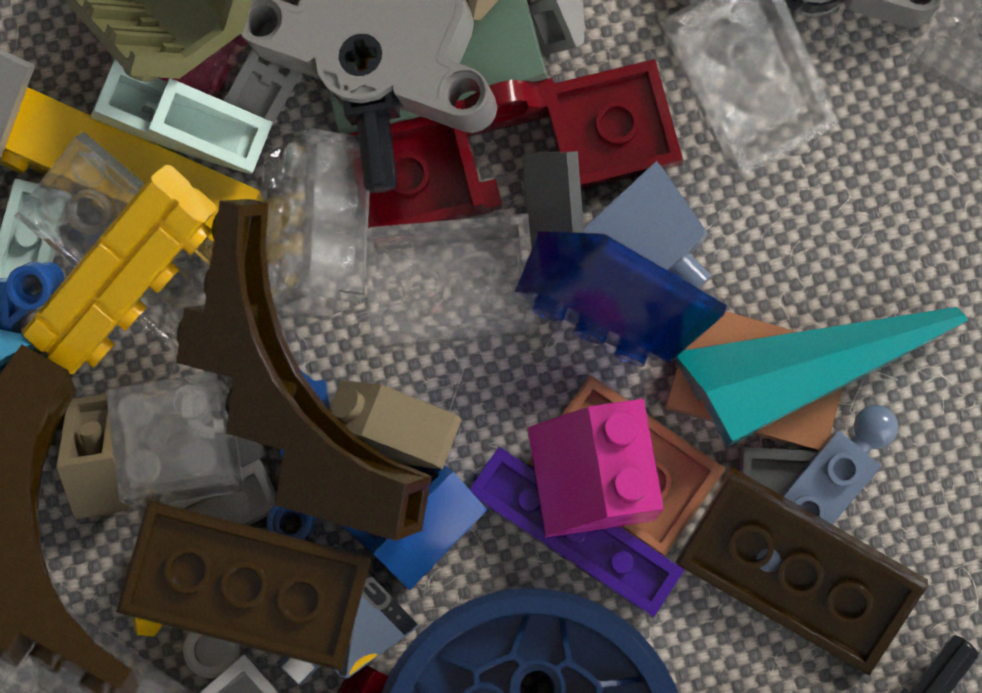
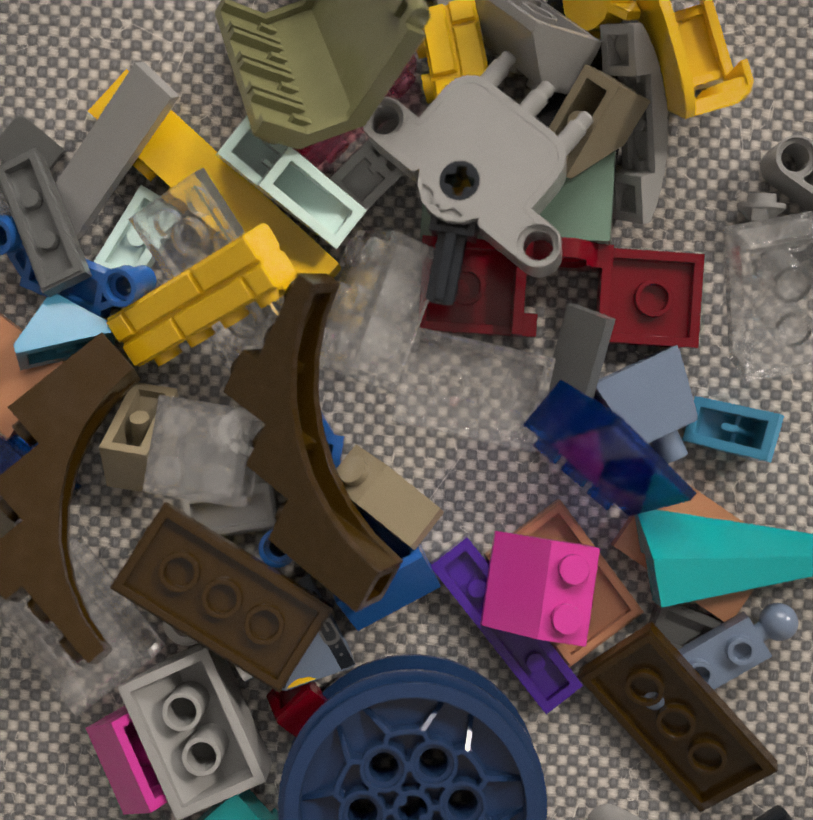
camera: 25 degrees right, 10 degrees up
none -> dark azure slope [682,396,784,463]

